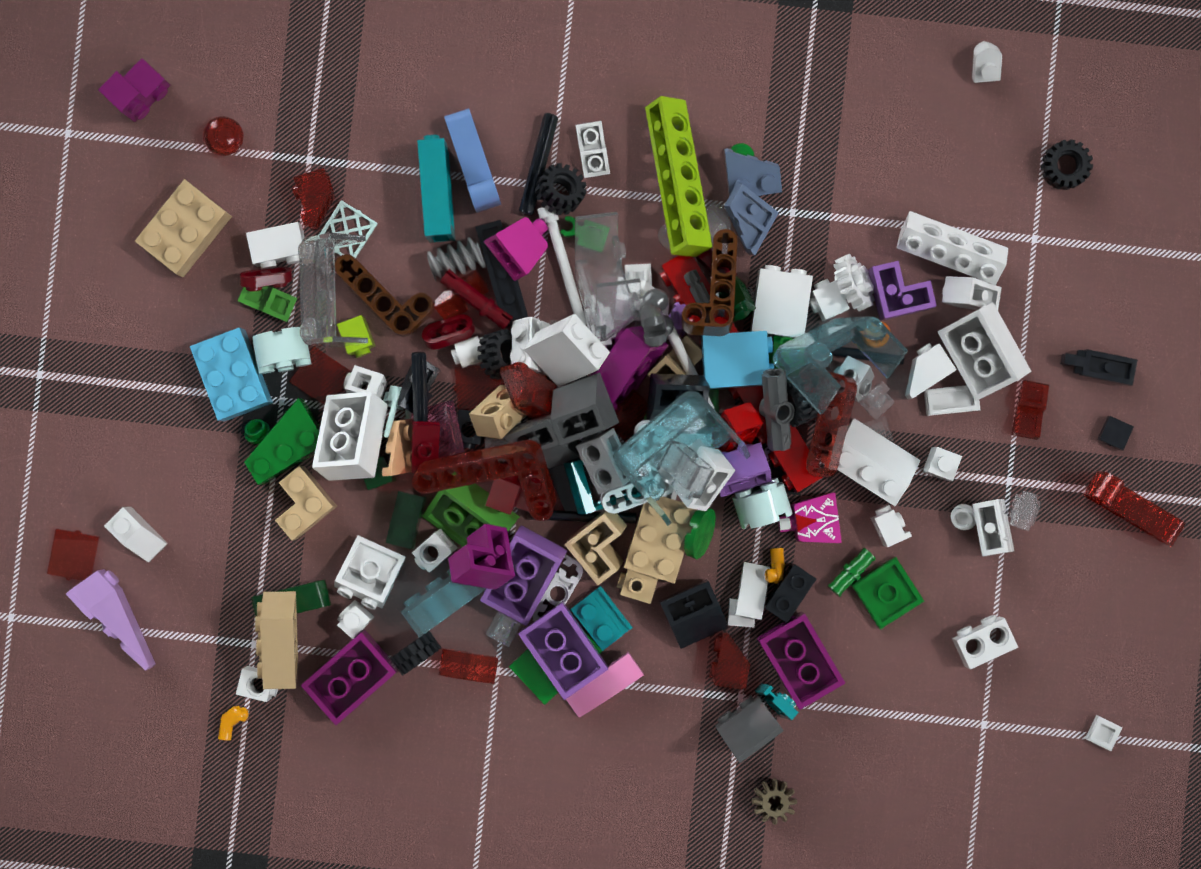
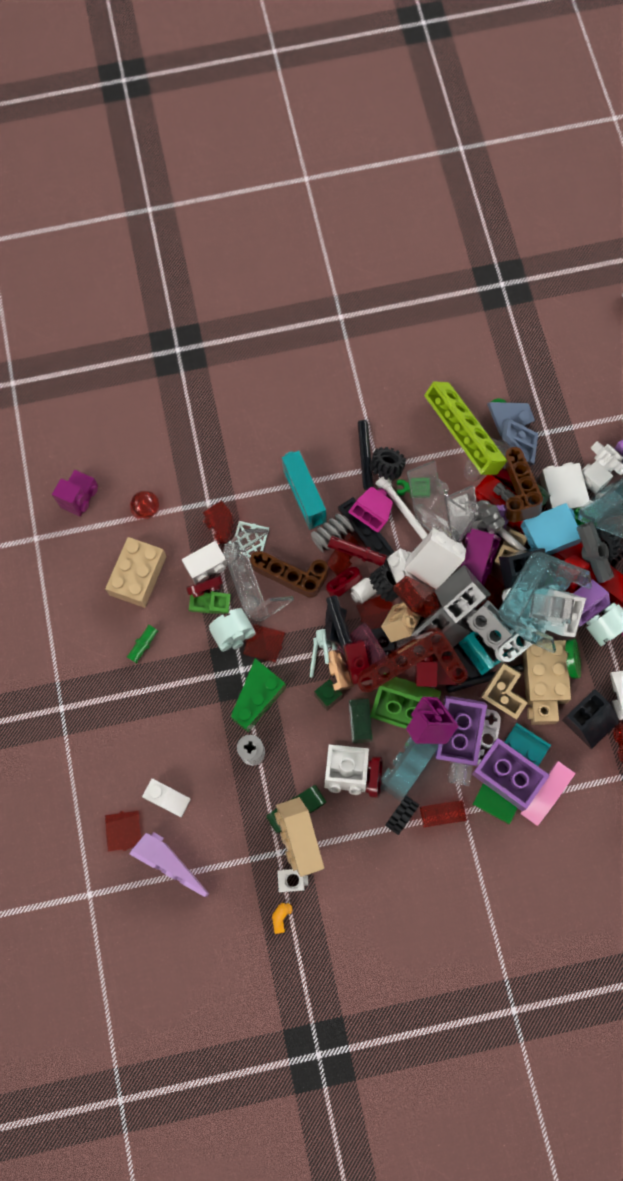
camera: 15 degrees left, 15 degrees down
medium azure brick [190,327,273,422] -> none
green plate [244,419,271,444] -> none
tan brick [275,466,337,541] -> none
magenta brick [301,630,398,726] -> none
white brick [312,391,388,481] -> none
lime brick [337,315,376,358] -> none
white brick [337,600,374,639] -> none
white brick [344,365,388,399] -> none
white brick [412,529,458,573] -> none
medium blue beam [444,108,502,213] -> none
white slope [575,121,610,178] -> none
none -> green pin [126,624,159,664]
none -> light grey piece [237,735,265,766]
none -> dark red plate [366,756,383,798]

